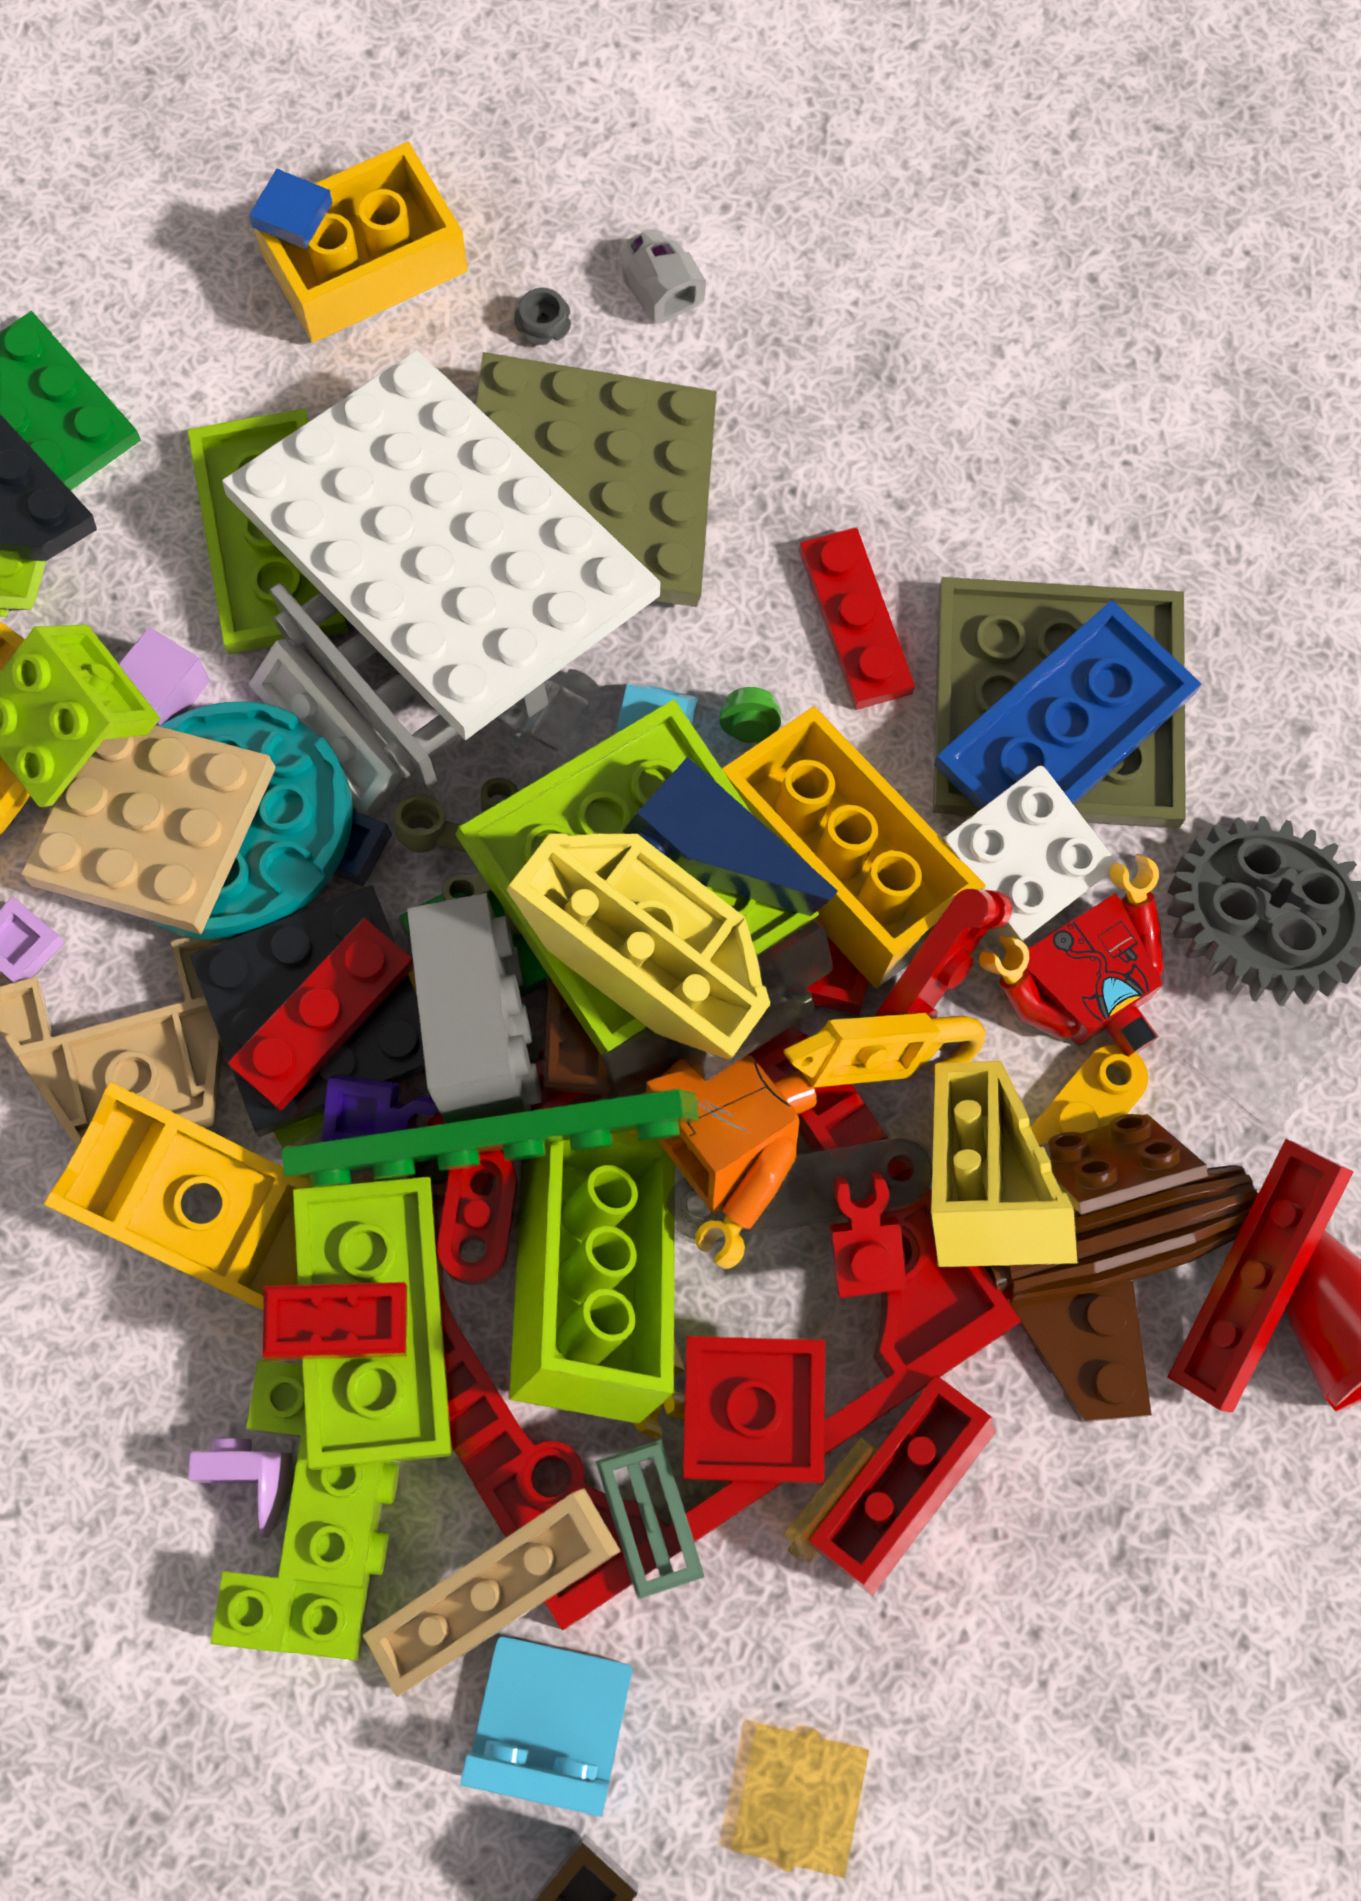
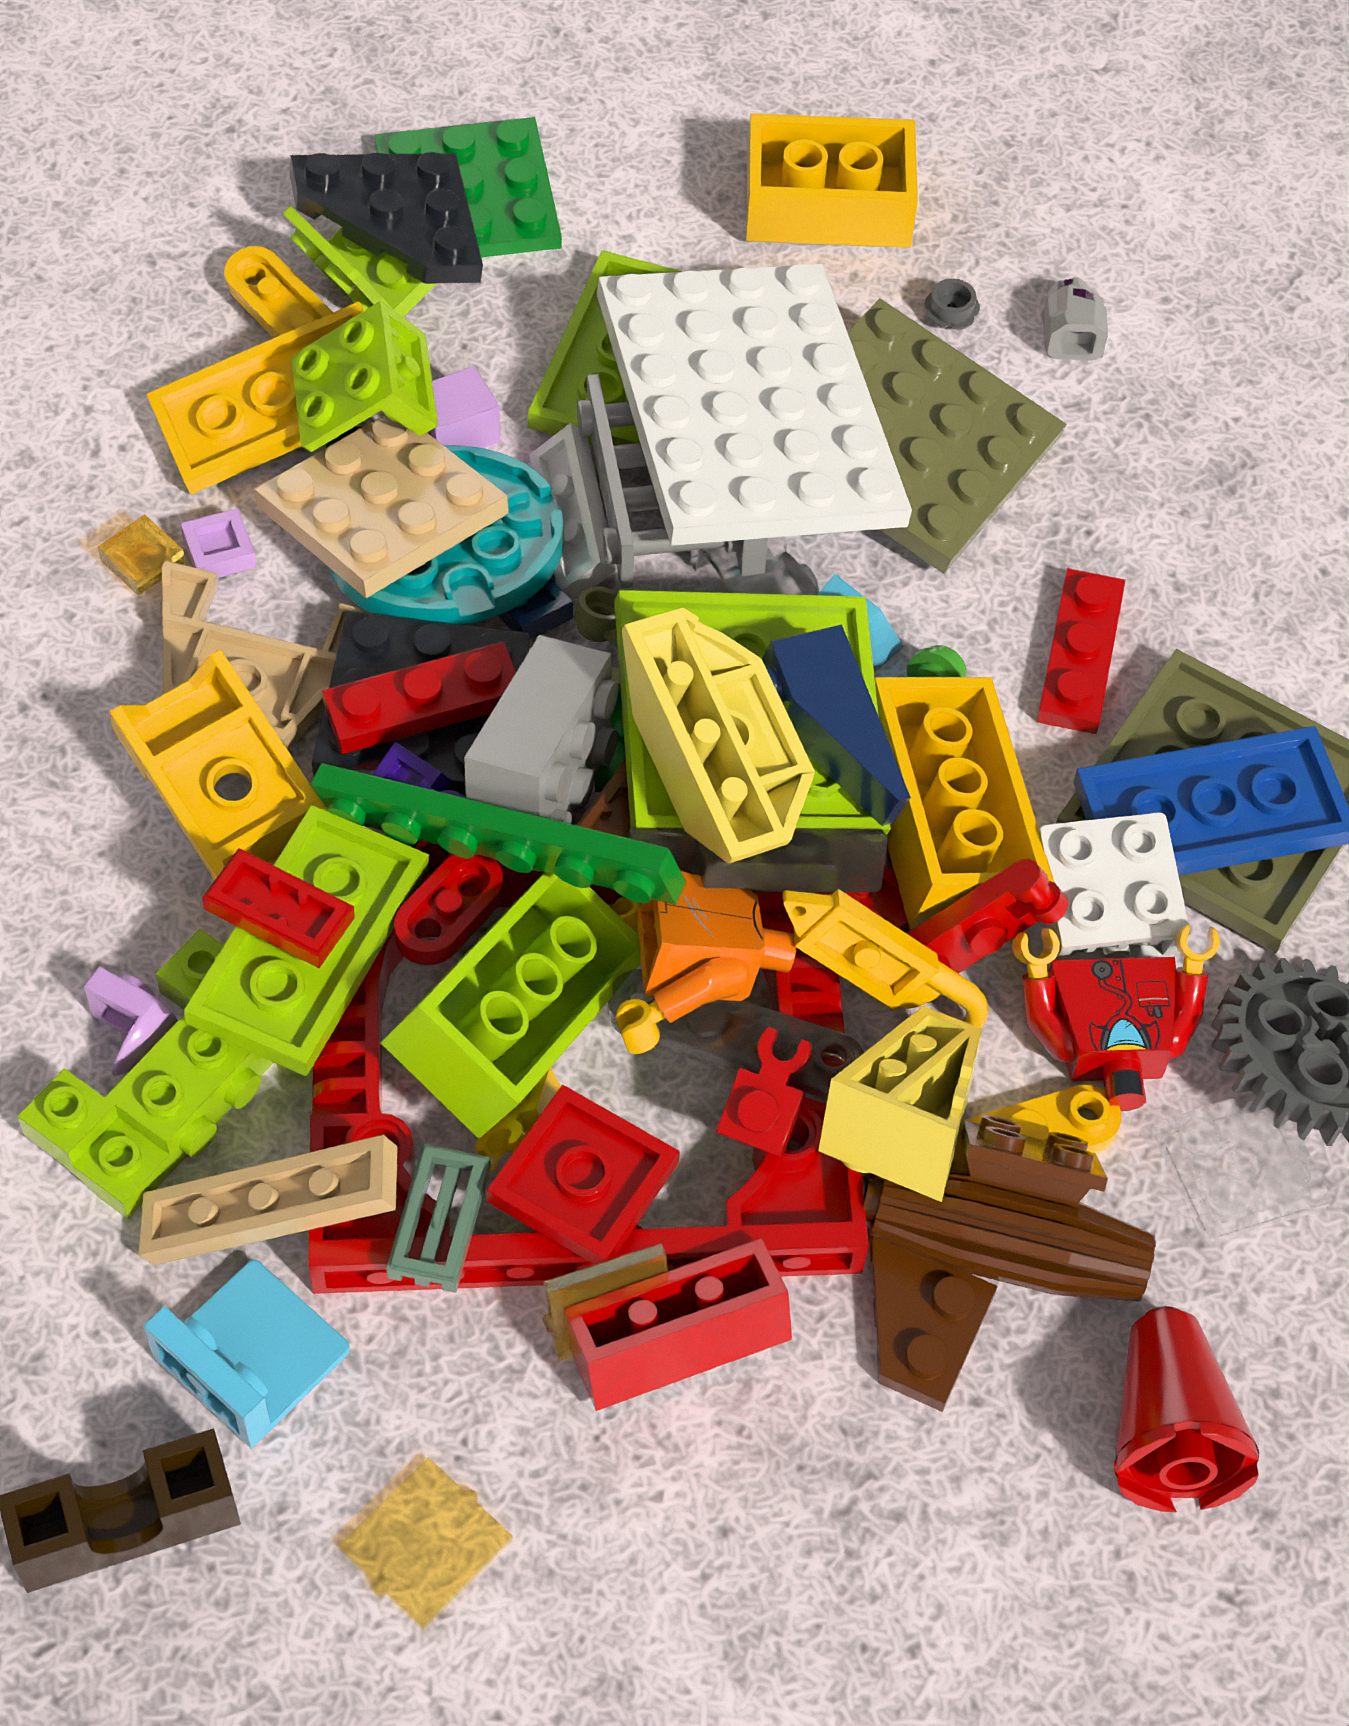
camera: 30 degrees right, 15 degrees down
blue tile [249,168,333,249] -> none
red plate [1167,1138,1354,1413] -> none

